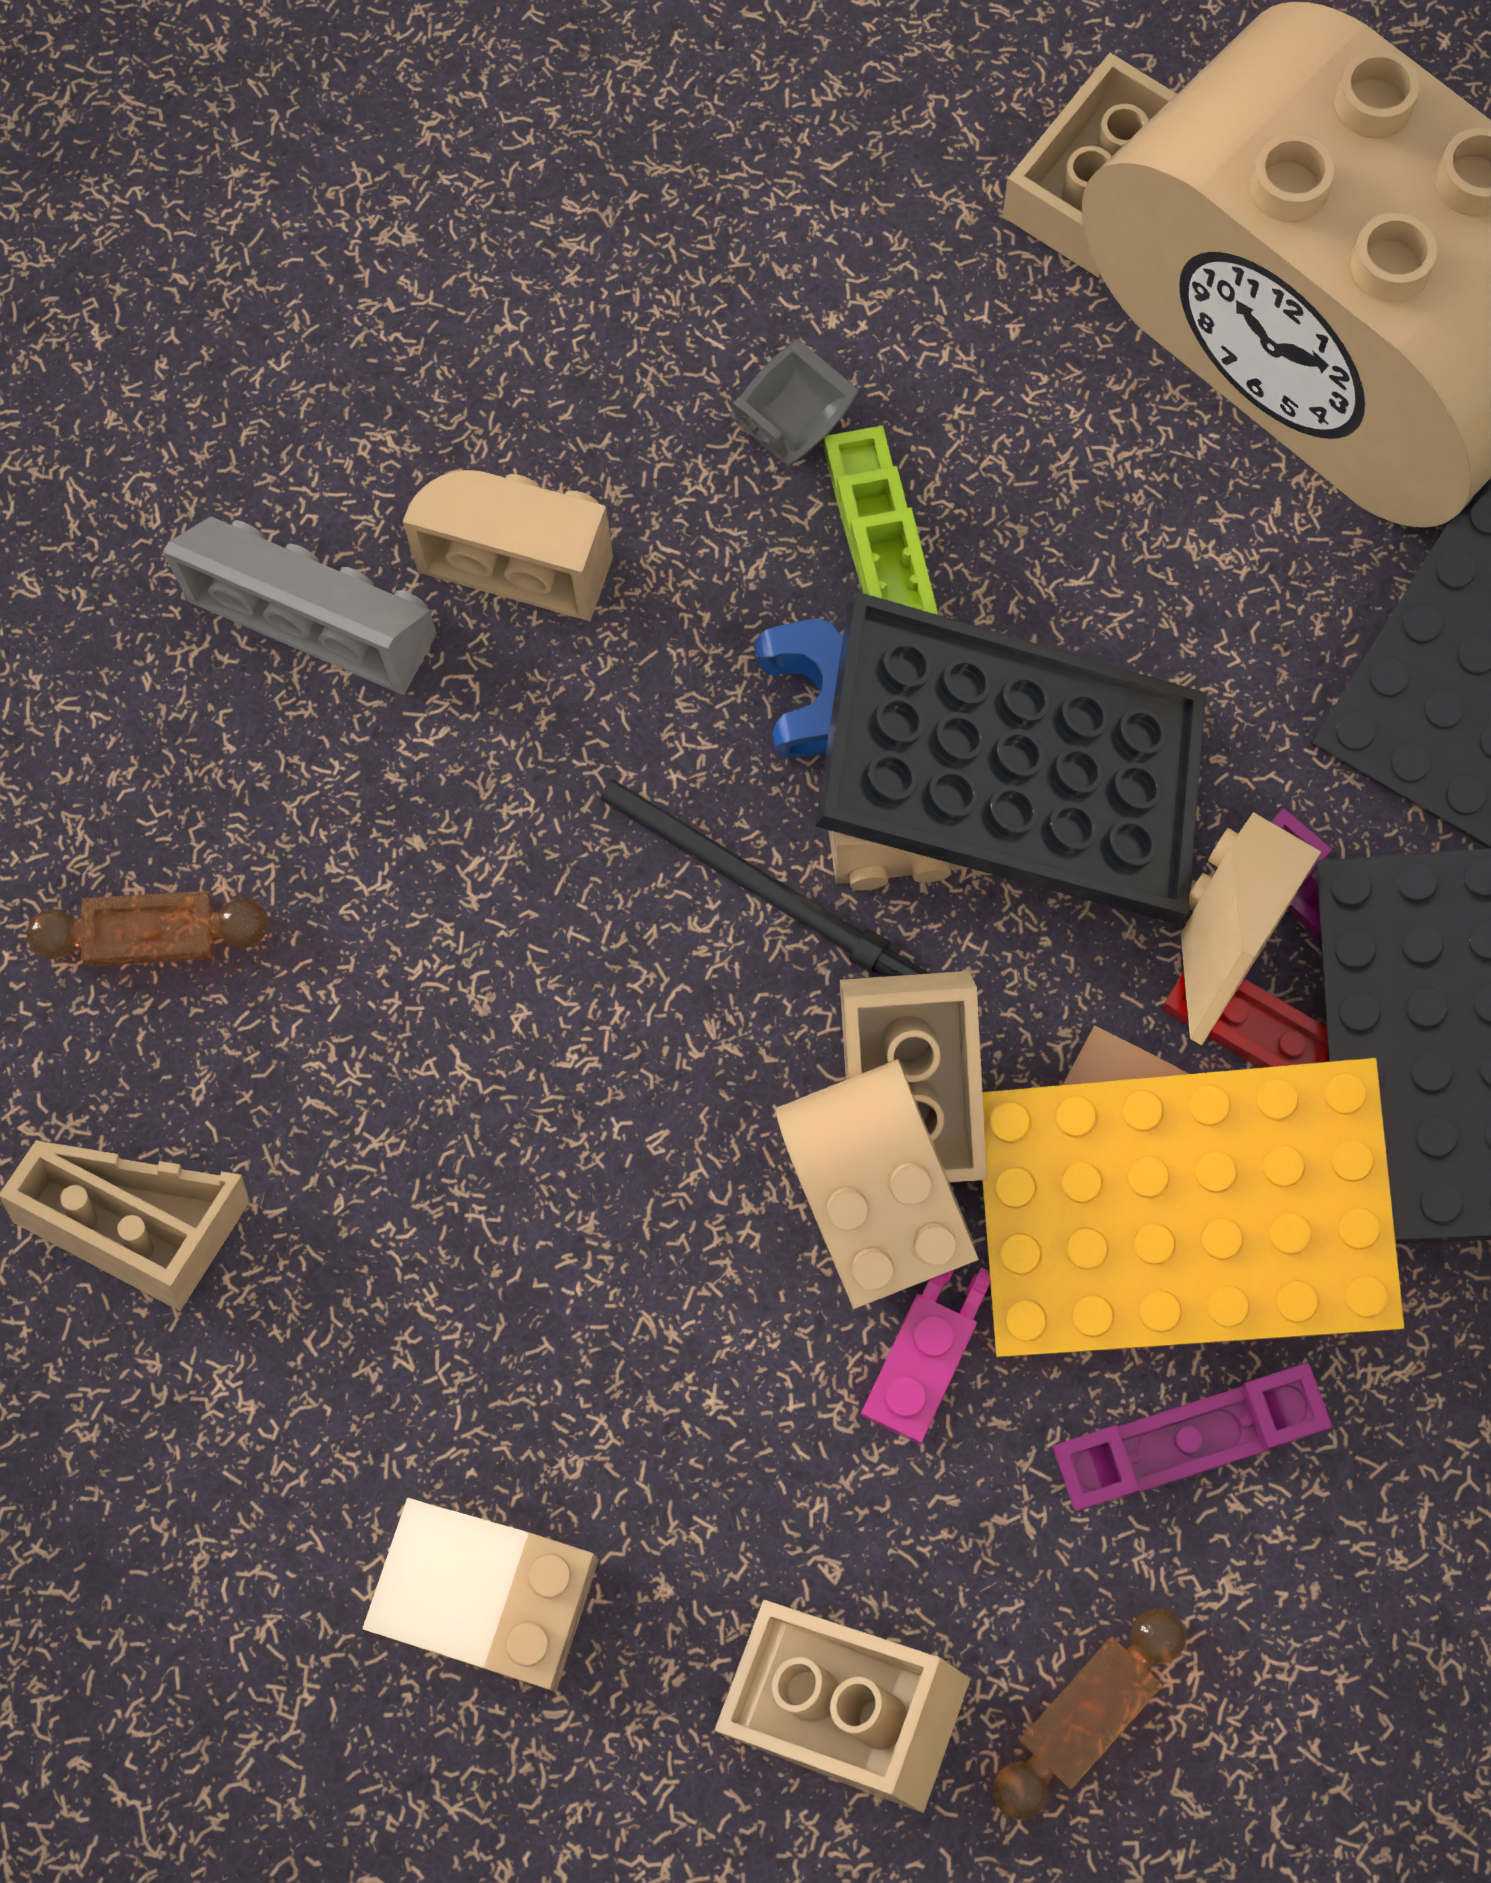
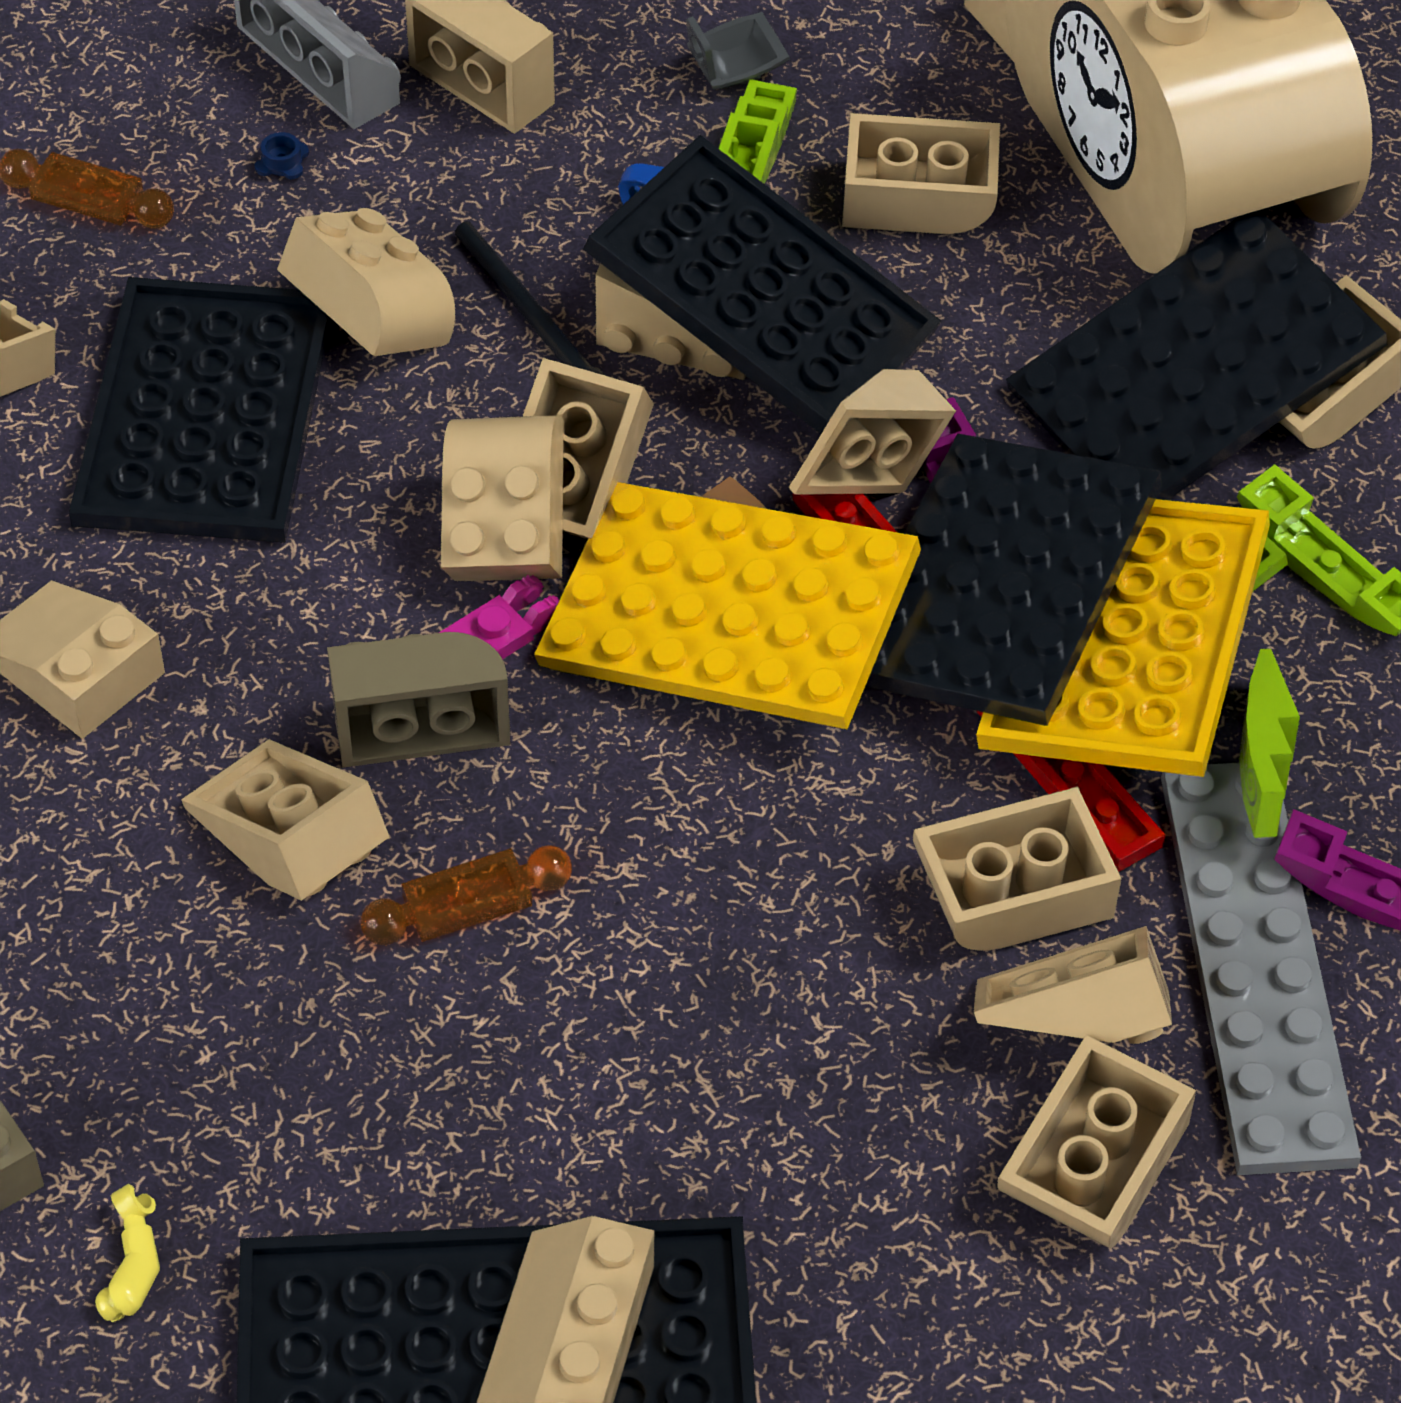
camera: 20 degrees right, 20 degrees down
magenta slope [1052,1362,1333,1512] -> none
none -> black plate [69,277,331,543]
none -> dark blue plate [254,132,309,179]
none -> tan brick [277,208,455,356]
none -> dark tan brick [327,632,511,768]
none -> tan brick [842,113,1000,234]

